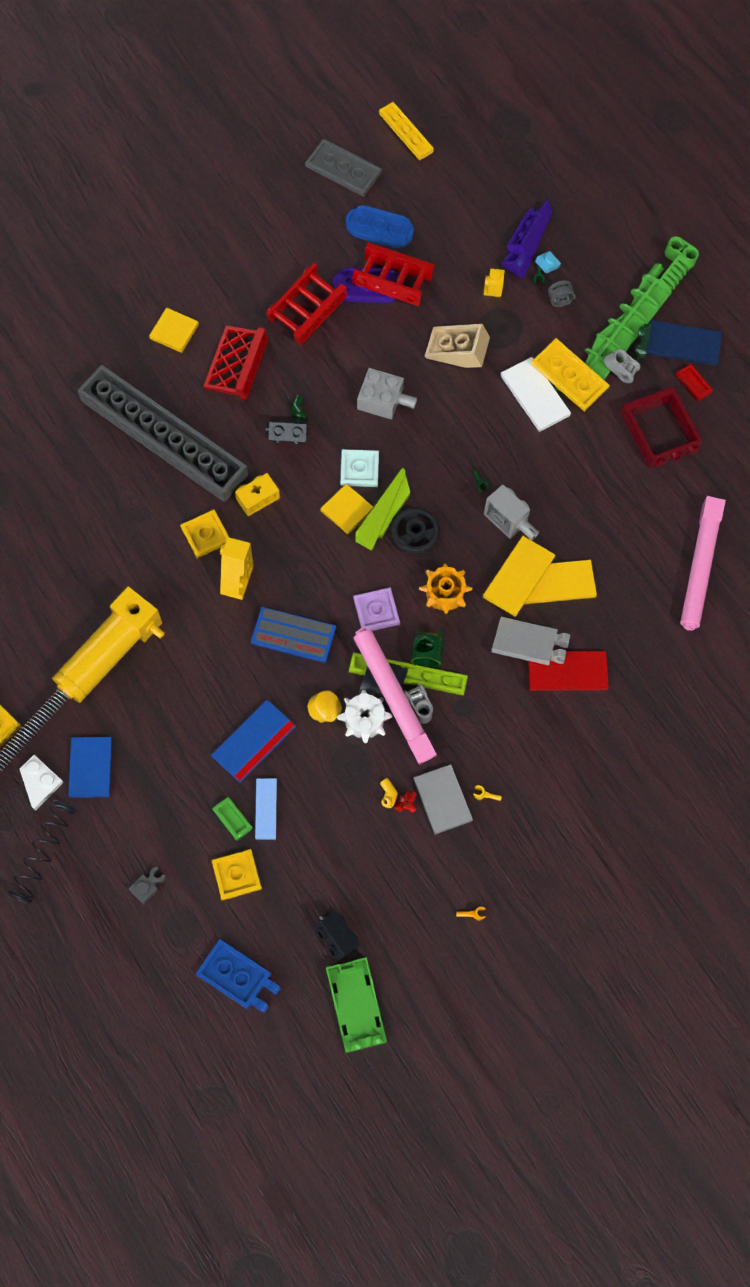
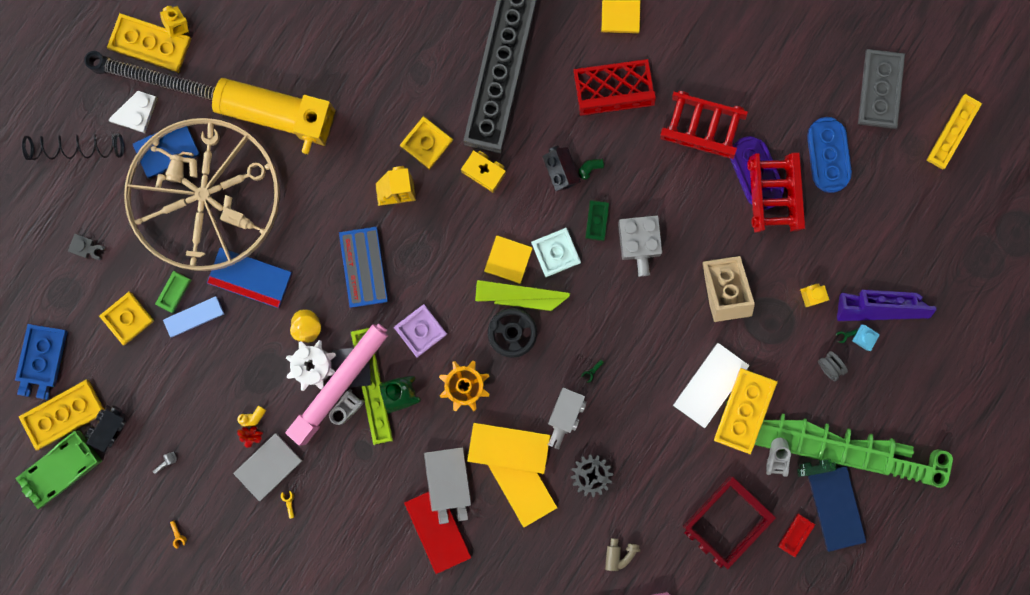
camera: 75 degrees right, 15 degrees up
none -> yellow tile [19,379,104,450]
none -> tan piece [124,118,280,271]
none -> flat silver hand [153,452,177,474]
none -> dark grey gear [571,454,613,497]
none -> dark green plate [585,200,609,241]
none -> dark tan plant [605,538,641,571]

